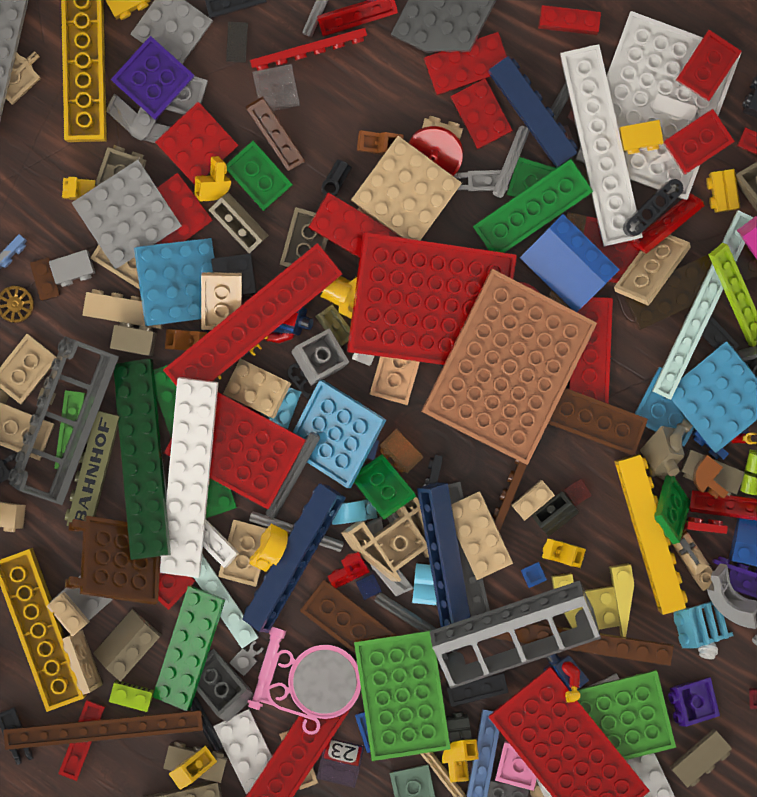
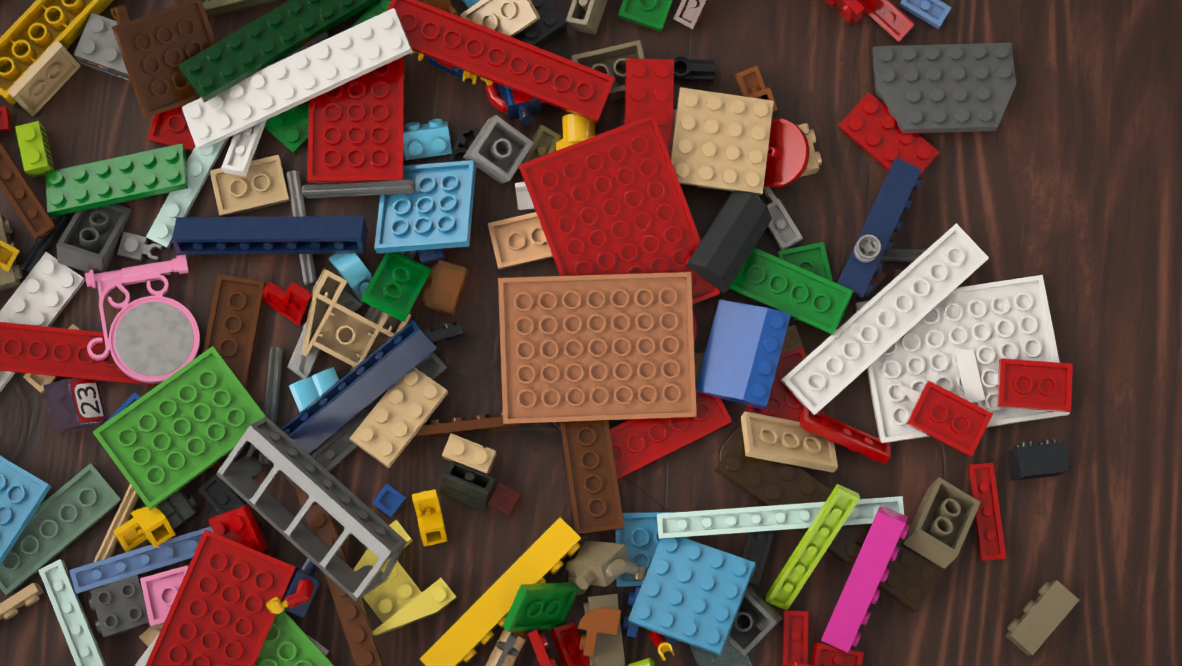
camera: 55 degrees right, 10 degrees down
tan brick [47,592,90,637] -> none
dark tan slope [93,609,162,682] -> none
tan plate [223,359,291,419] -> none
yellow brick [249,523,288,572] -> none
clear blue plate [356,573,382,600] -> none
red plate [450,78,513,150] -> none
light grey axle [493,125,530,198] -> none
red brick [538,5,601,35] -> none
yellow brick [618,120,664,155] -> none
black beam [623,179,684,237] -> none
yellow brick [706,169,740,213] -> none
none -> red plate [208,504,269,552]
none -> black piece [686,191,772,293]
none -> light grey wheel [854,235,881,263]

